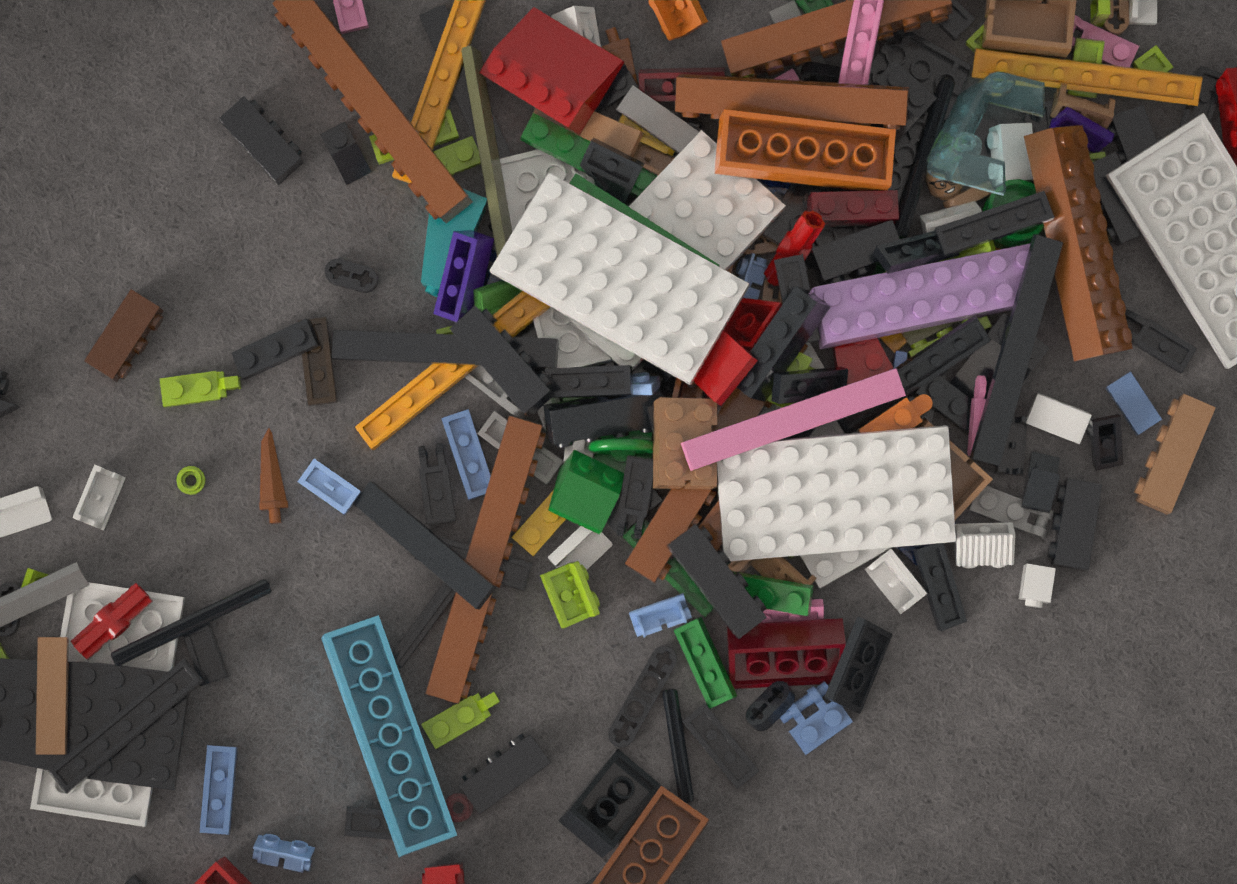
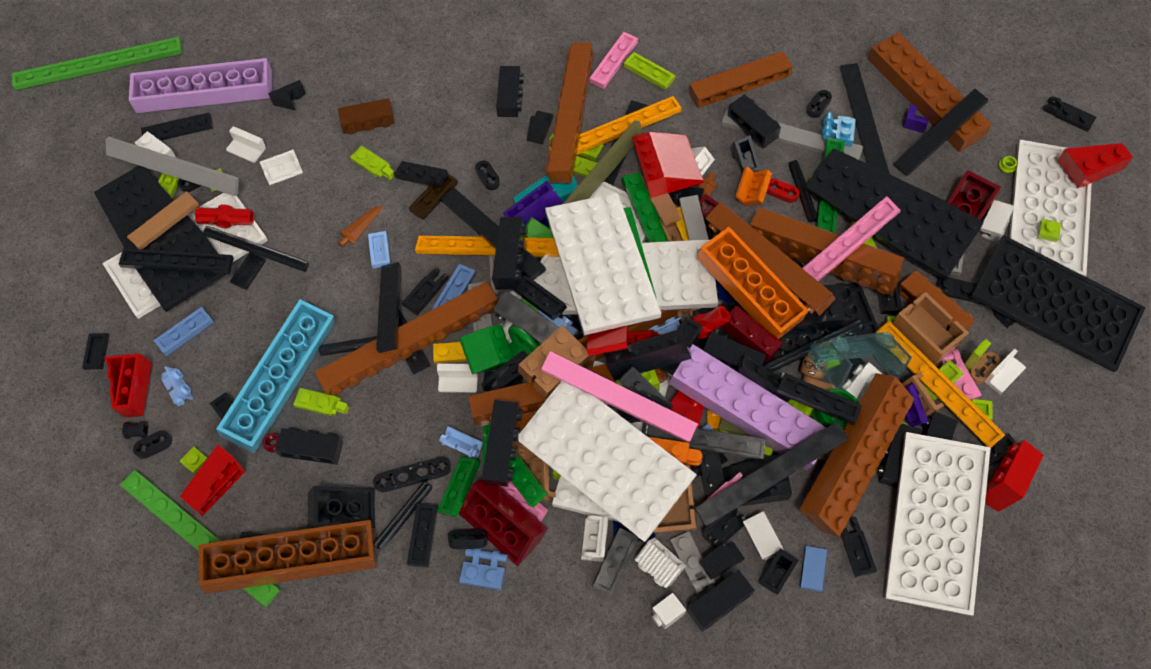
camera: 45 degrees right, 20 degrees down
lime plate [176,466,206,495] -> none
lime bracket [540,561,600,628] -> none
black wing [580,137,645,204] -> none
black tile [824,616,893,714] -> none
medium nougat brick [1134,394,1216,515] -> none

